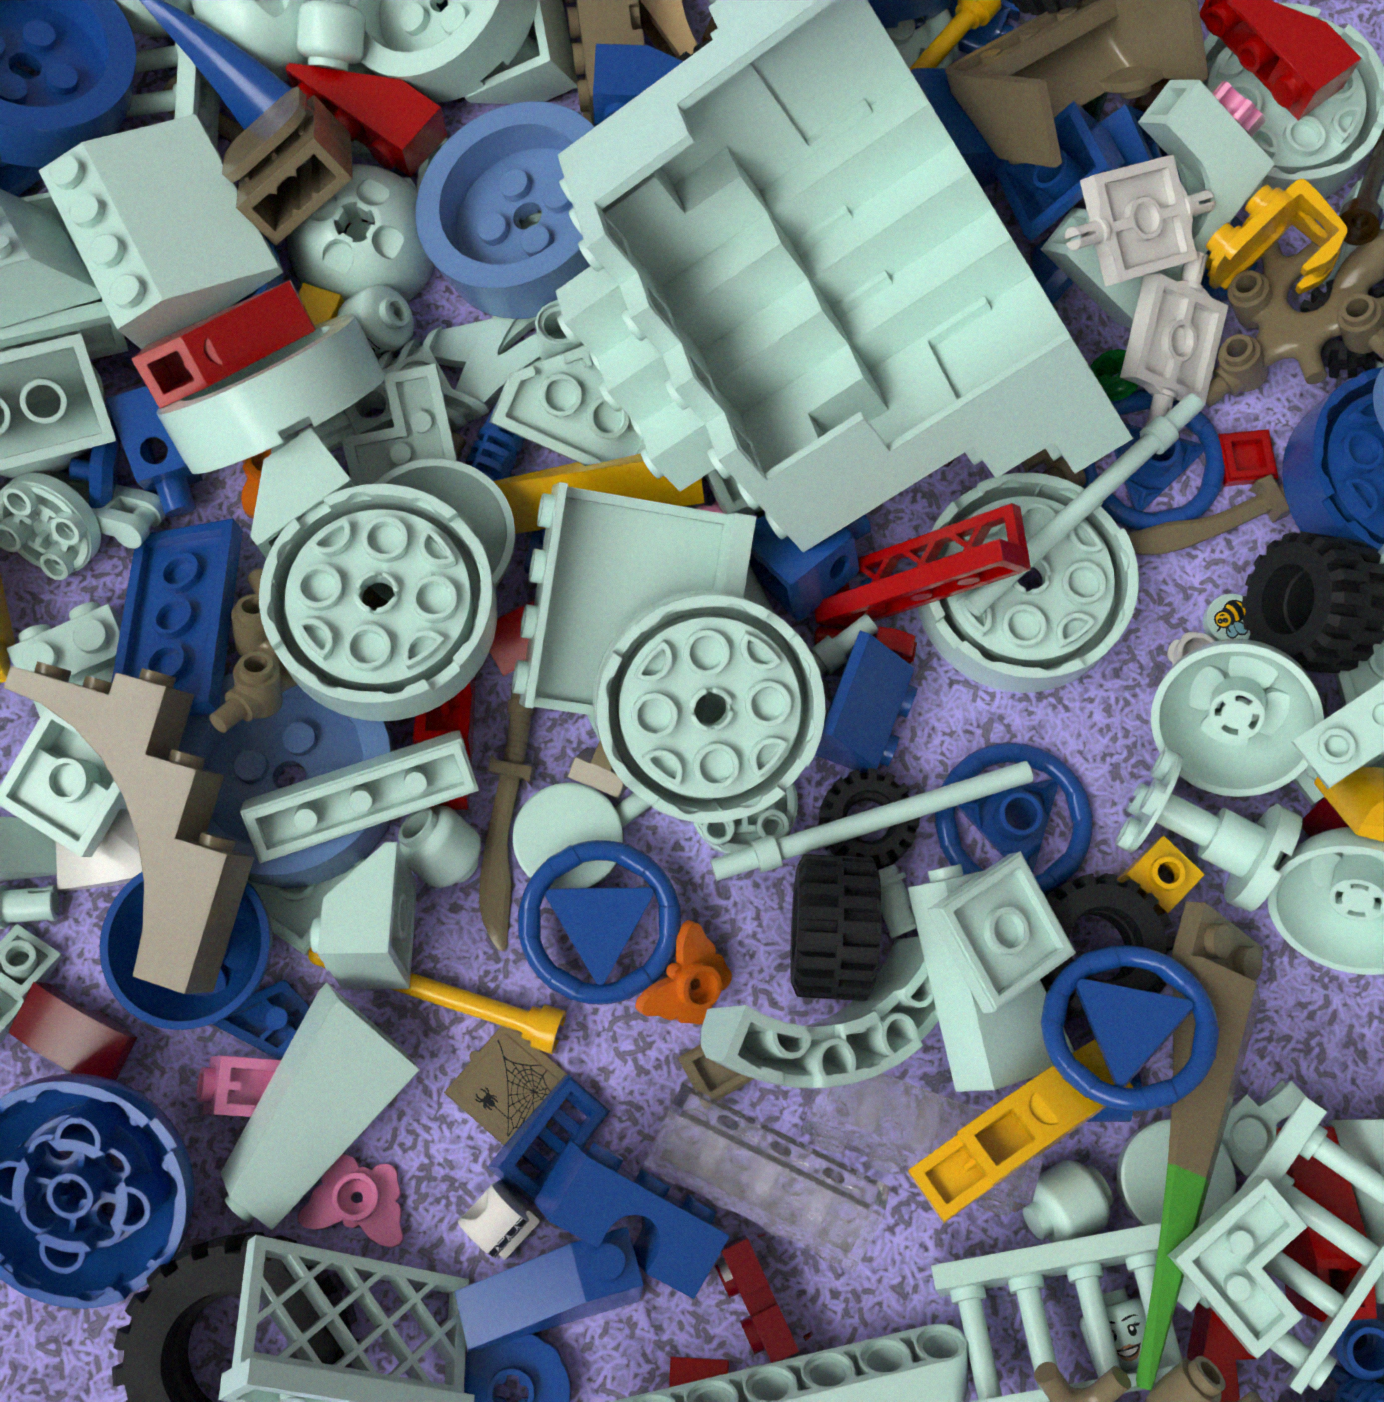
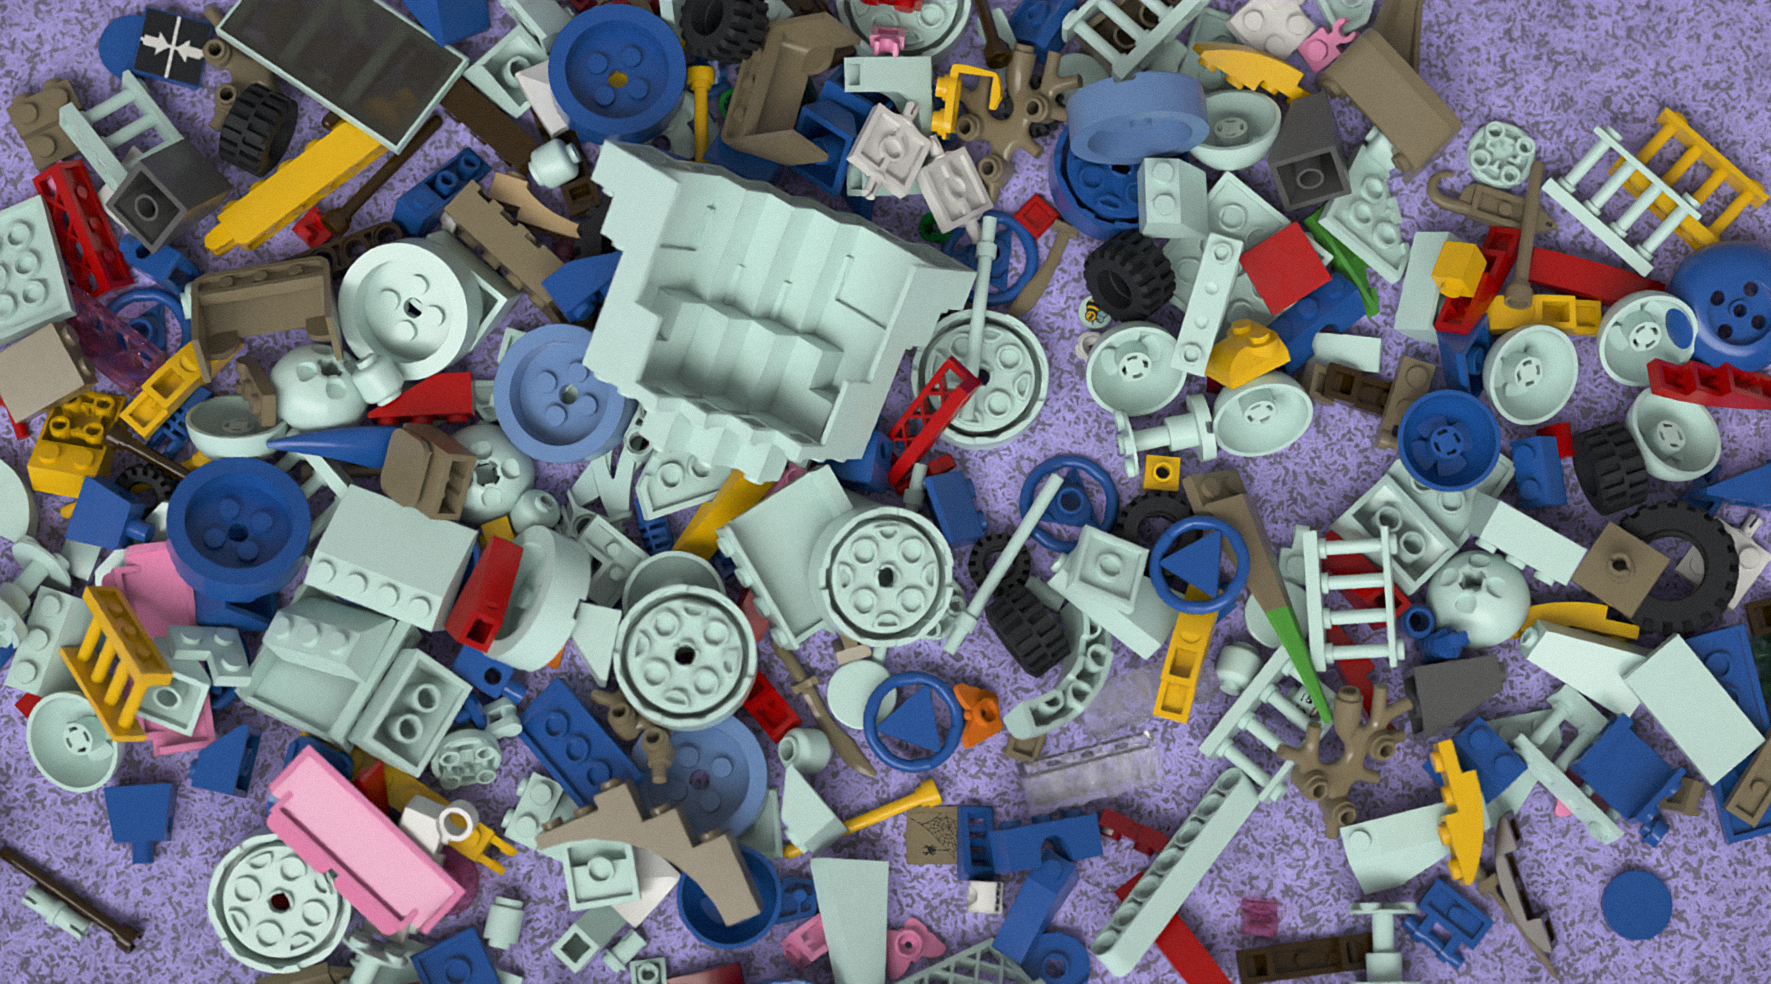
camera: 40 degrees left, 5 degrees up
light aqua slope [240,730,479,863] -> none
light aqua plate [1168,1174,1307,1359] -> none

